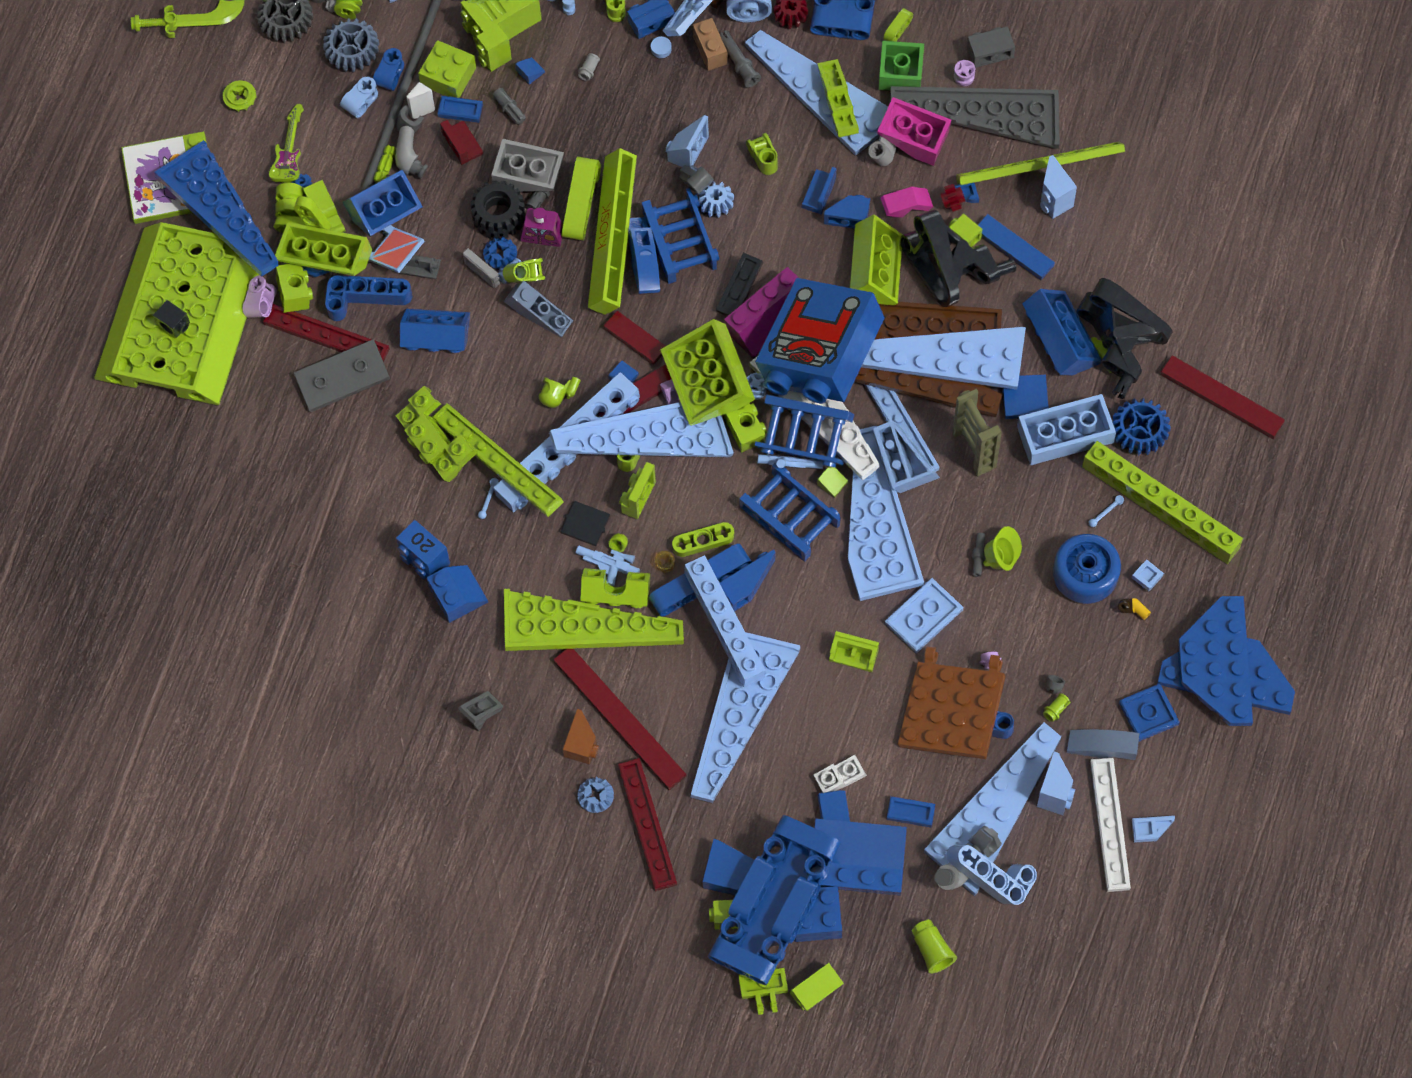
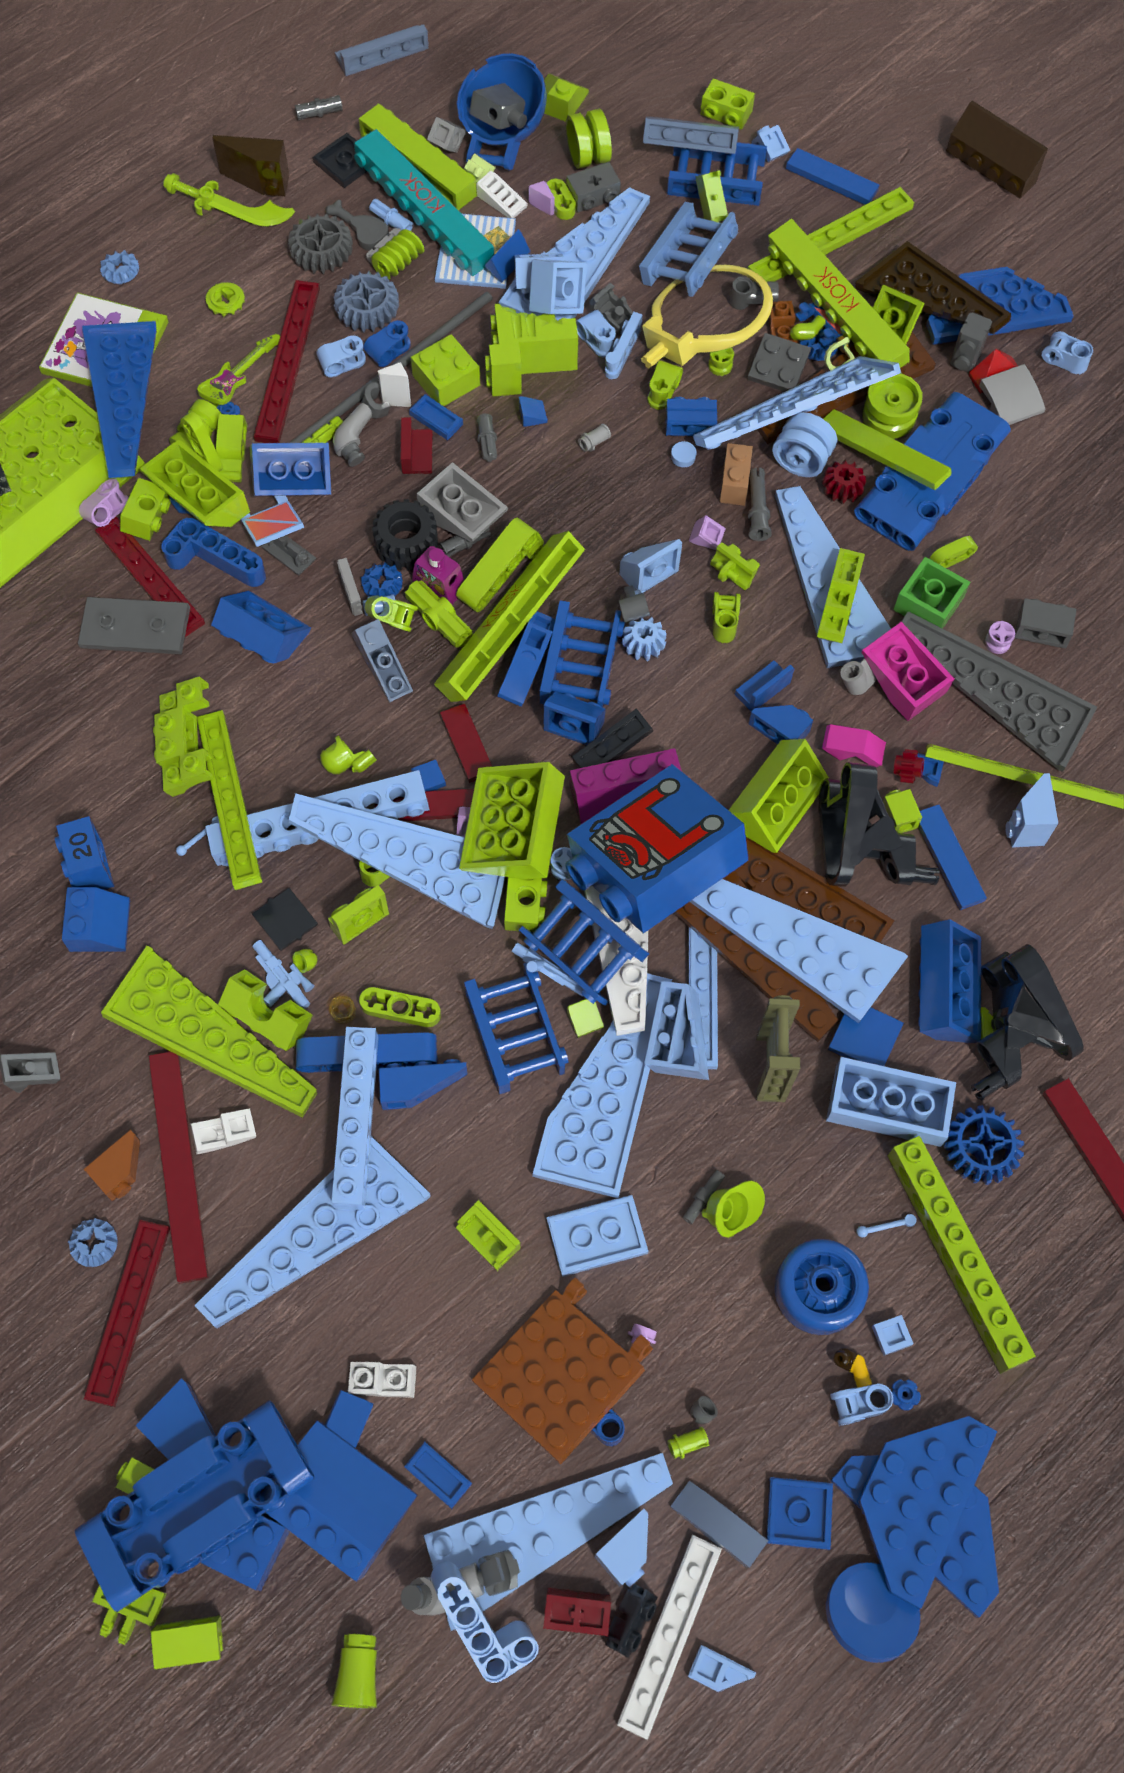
camera: 25 degrees right, 0 degrees up
none -> medium blue gear [100,250,139,284]
none -> white slope [190,1108,256,1155]
none -> dark red tile [254,280,320,443]
none -> lime piece [405,580,473,648]
none -> dark red hinge [543,1587,611,1636]
none -> blue slope [544,692,605,745]
none -> black hinge [605,1584,658,1659]
none -> lavender slope [689,515,726,550]
none -> lime hips [710,543,760,590]
none -> blue piece [826,1563,920,1663]
none -> light blue piece [830,1384,893,1426]
none -> blue plate [892,1379,921,1410]

